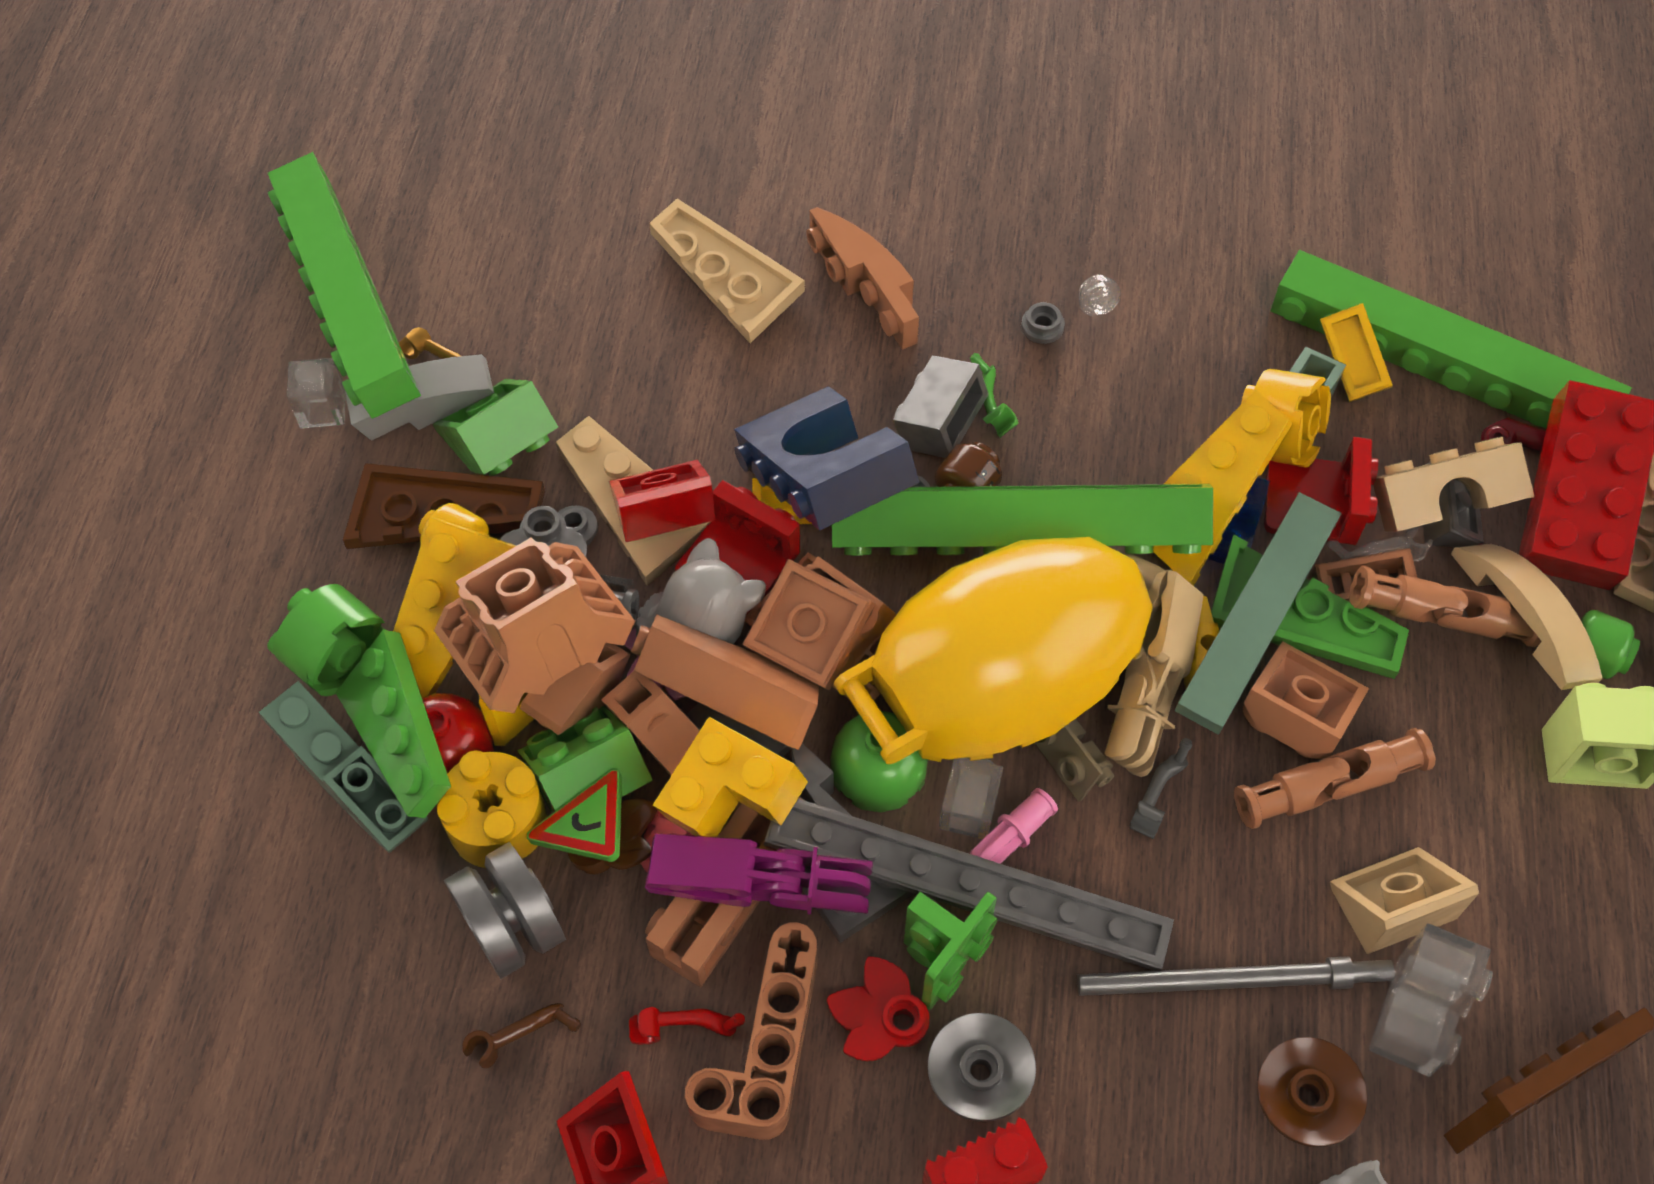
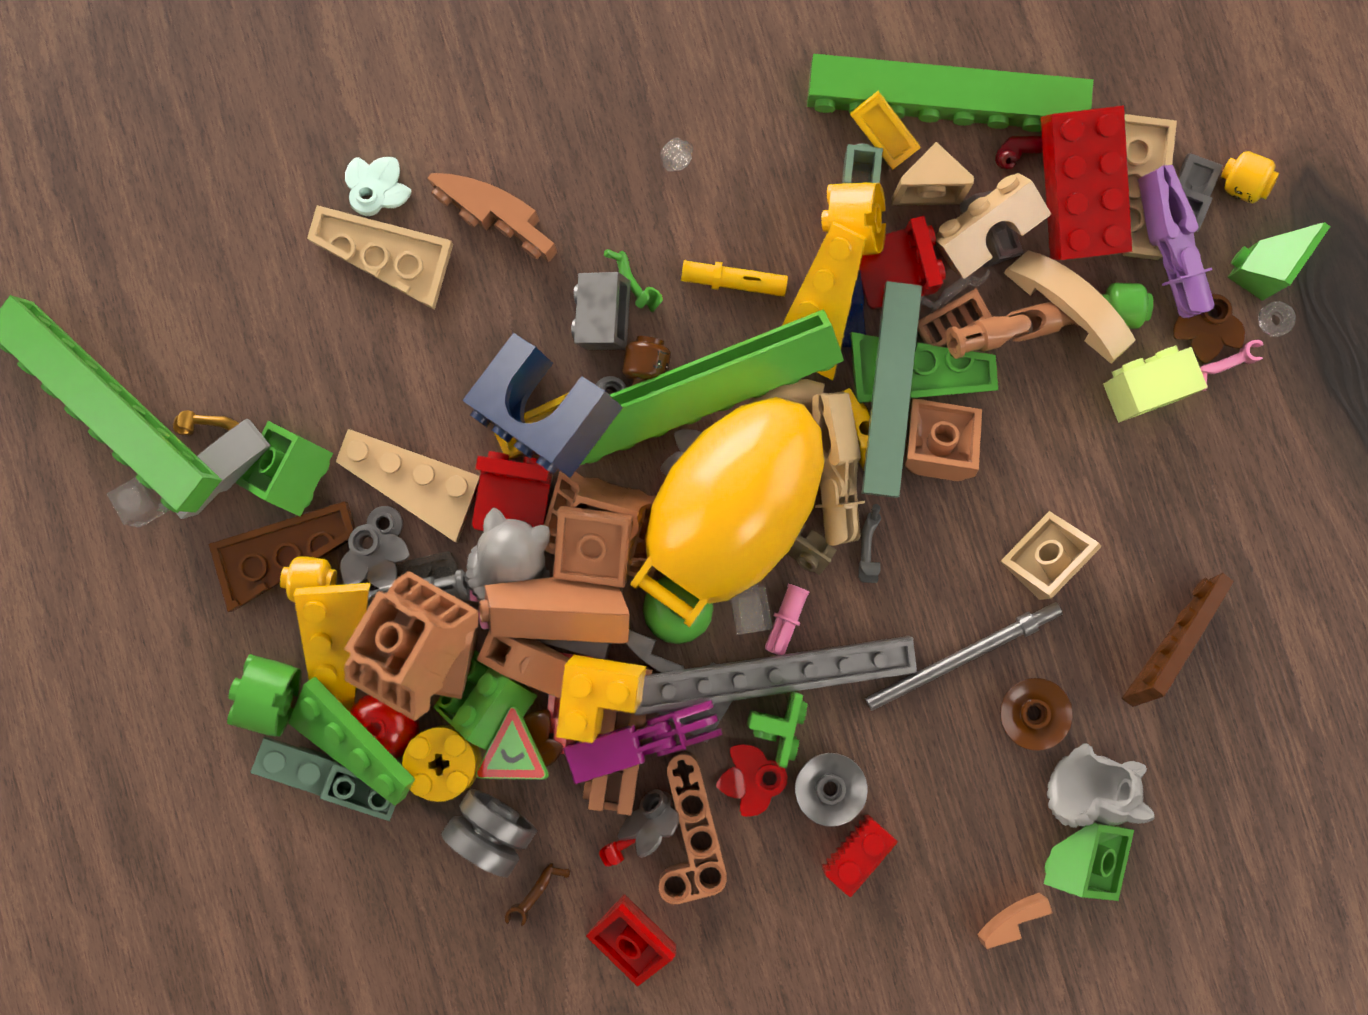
camera: 20 degrees left, 25 degrees up
red slope [609,460,715,542] -> none
flat silver plate [1021,302,1065,344] -> none
nougat piece [1234,728,1436,829] -> none
clear brick [1368,923,1493,1077] -> none
none -> light aqua plate [345,157,412,216]
none -> flat silver plate [617,789,679,858]
none -> yellow pin [681,260,788,297]
none -> tan slope [891,142,974,205]

